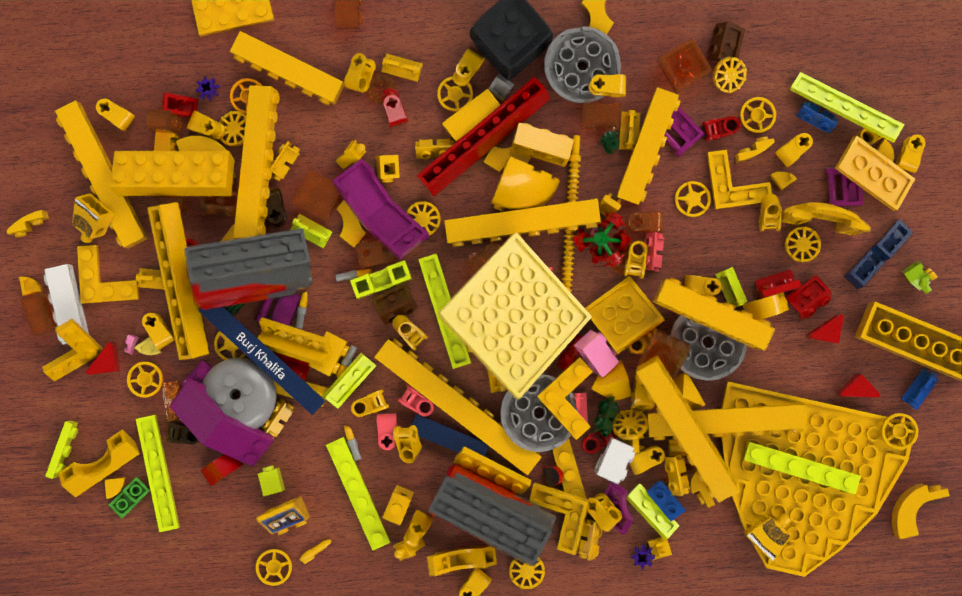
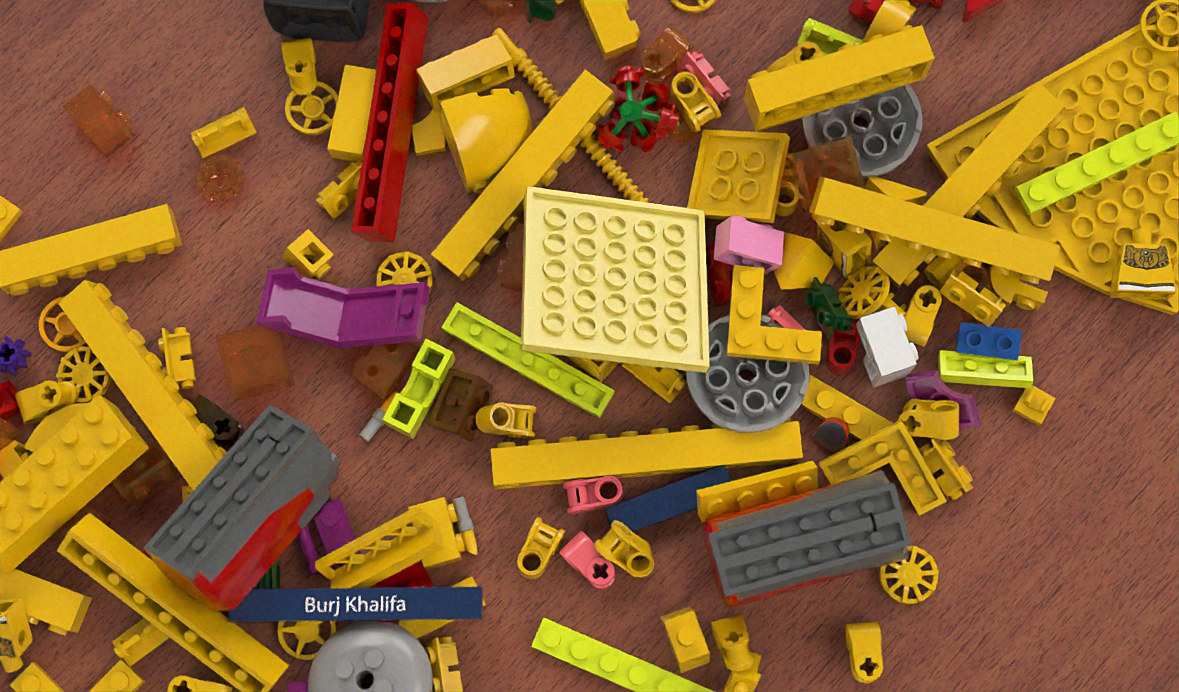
camera: 40 degrees left, 10 degrees down
neon yellow hinge [290,214,332,249] -> none
light grey piece [295,292,308,329] -> none
neon yellow plate [323,353,376,408] -> none
yellow piece [336,140,366,169] -> none
yellow tile [336,200,367,248] -> none
yellow piece [344,53,376,93] -> none
light grey piece [344,426,362,461] -> none
piece [381,88,408,128] -> none
yellow arch [427,545,497,576] -> none
light grey plate [489,74,514,101] -> none
yellow tile [599,193,622,216] -> none
dark purple gear [631,544,656,569] -> none
red slope [836,373,880,398] -> none

